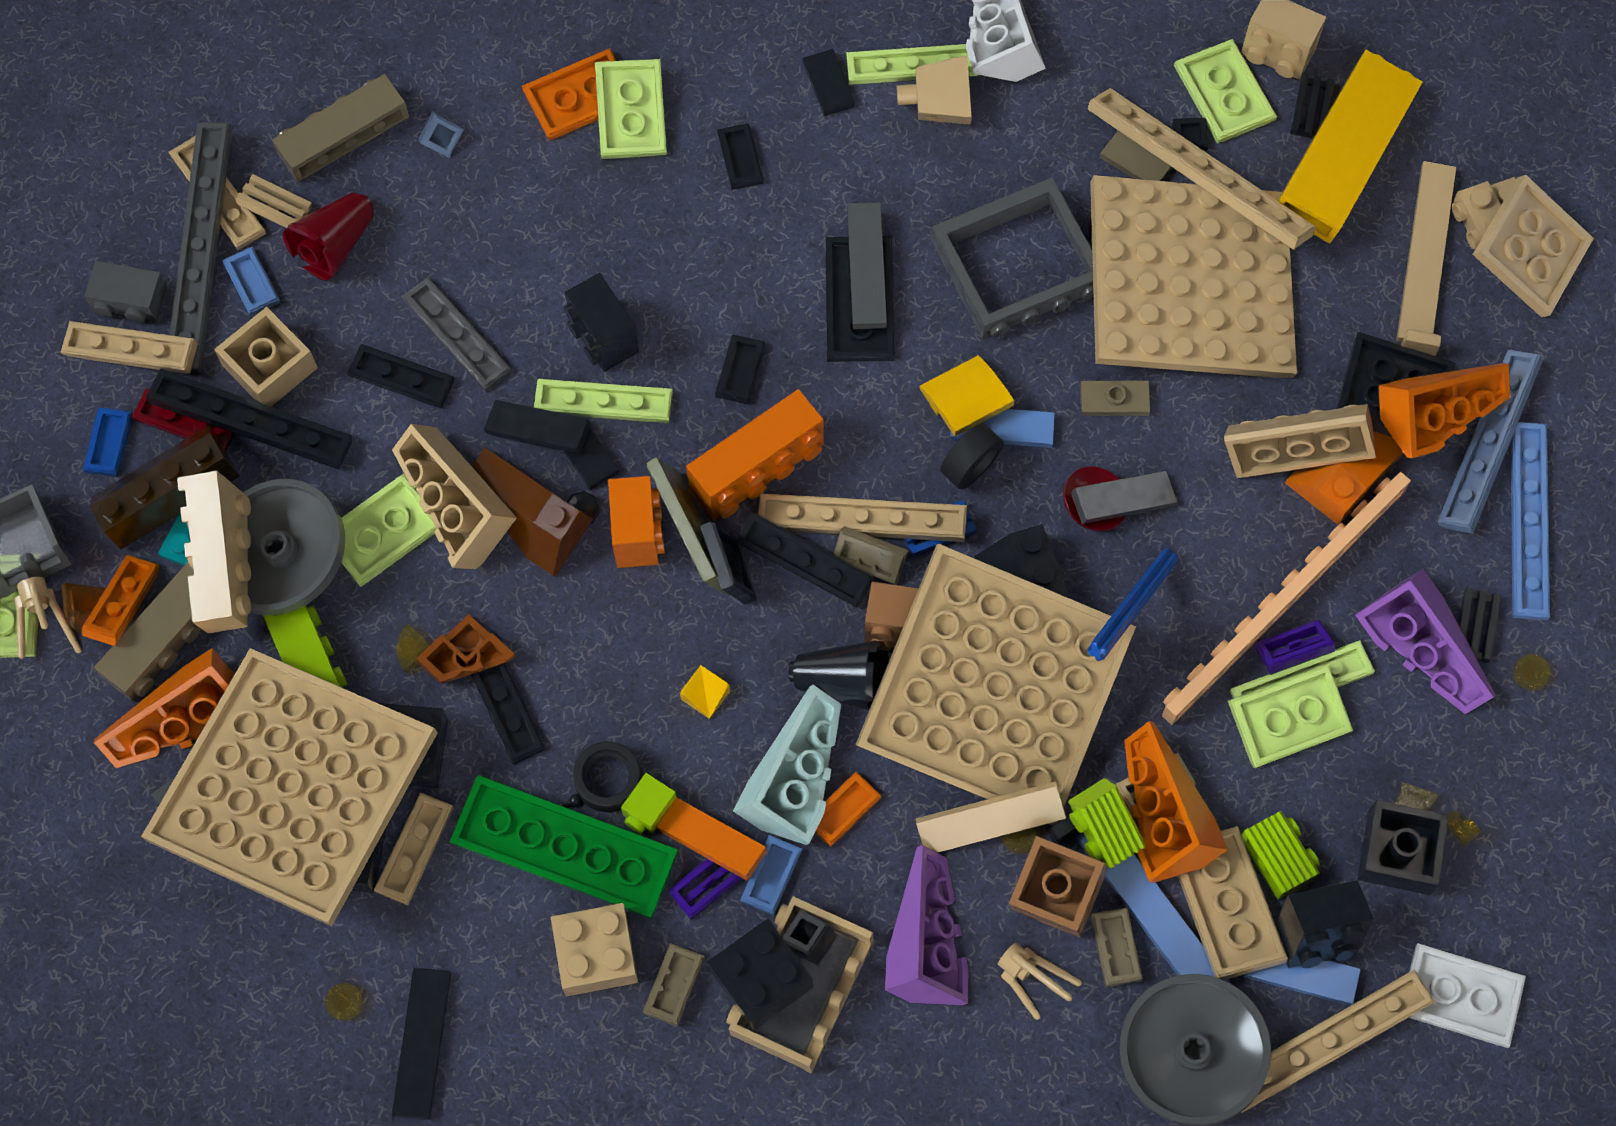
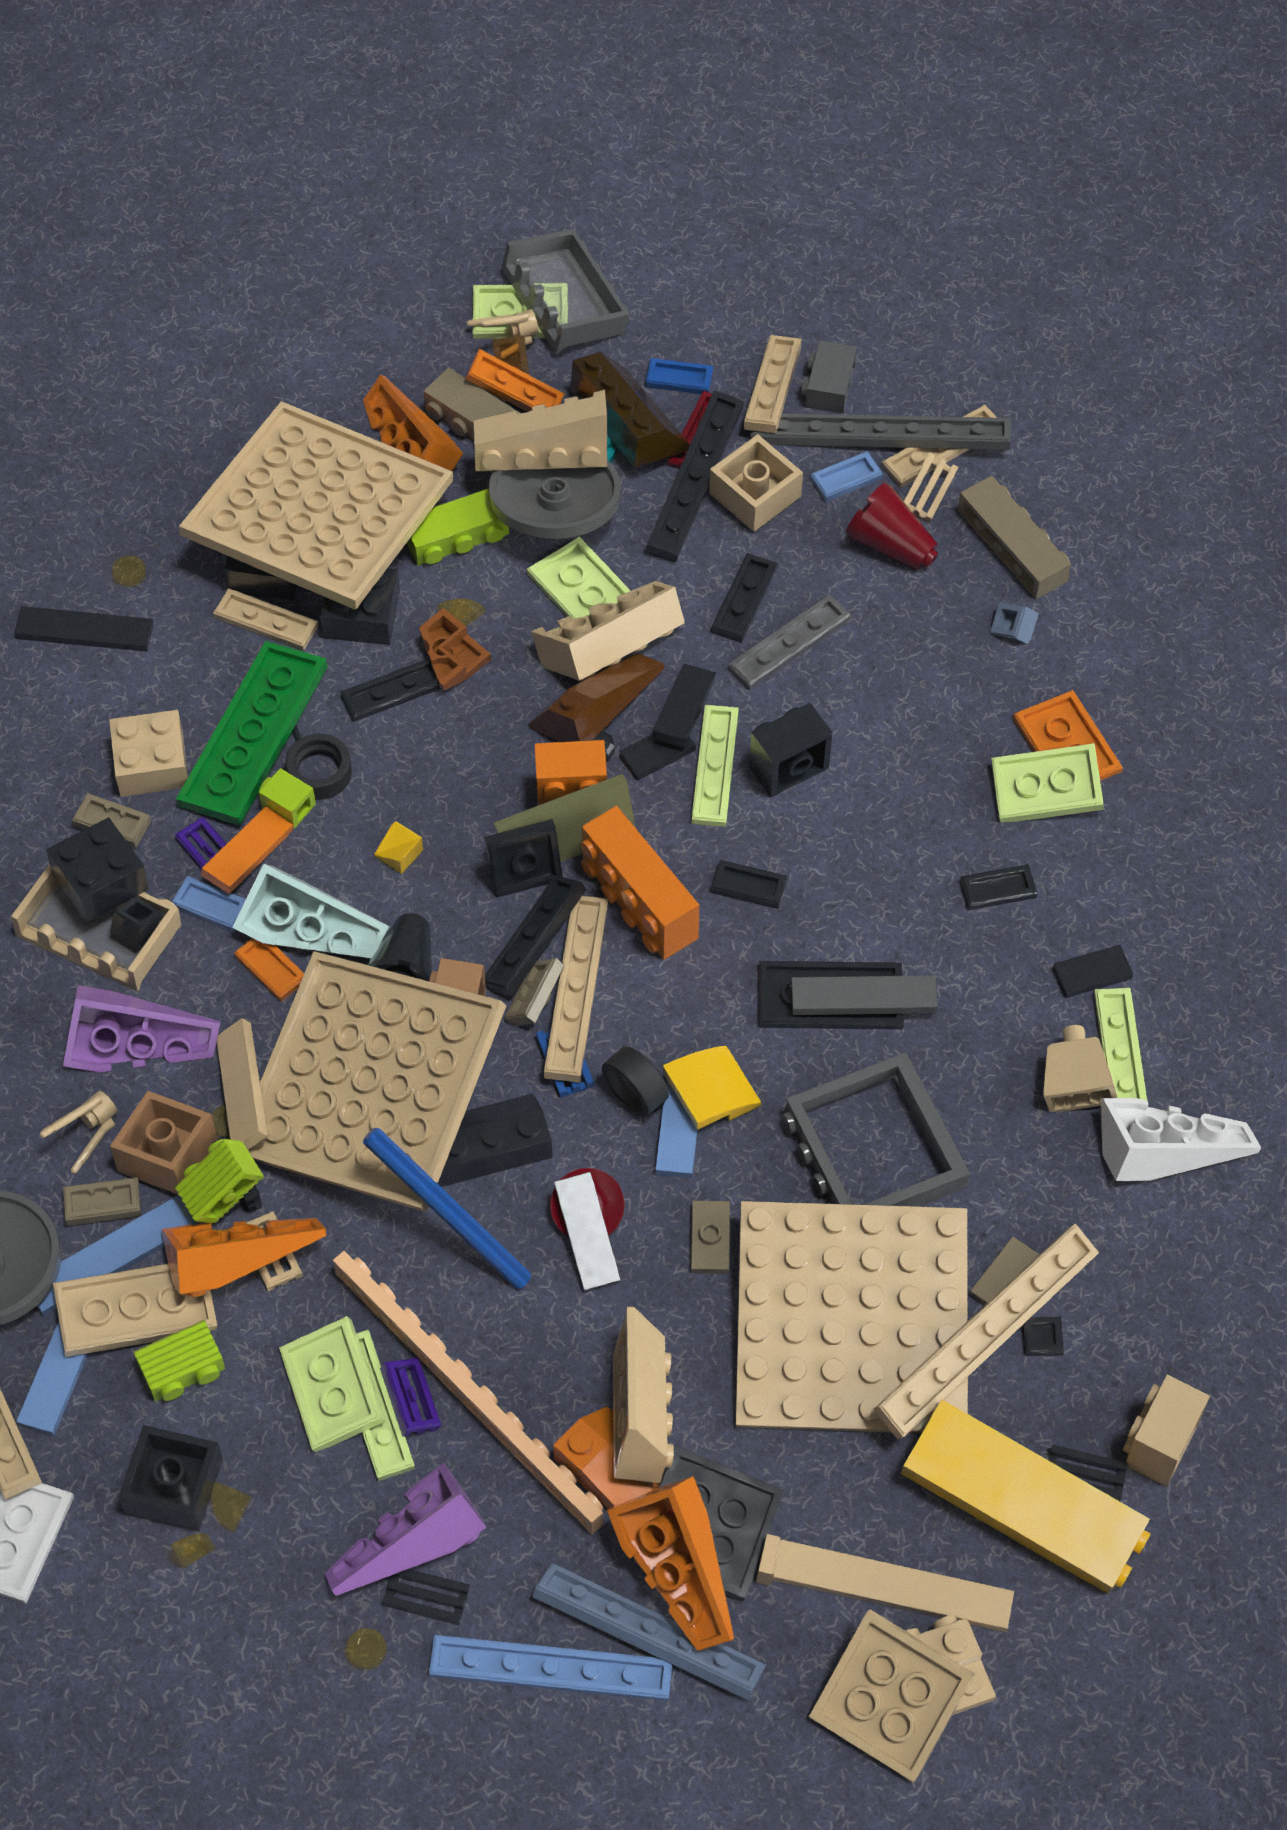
camera: 90 degrees right, 10 degrees down
yellowish green tile [1174,39,1277,144] -> none
black brick [1275,880,1374,969] -> none

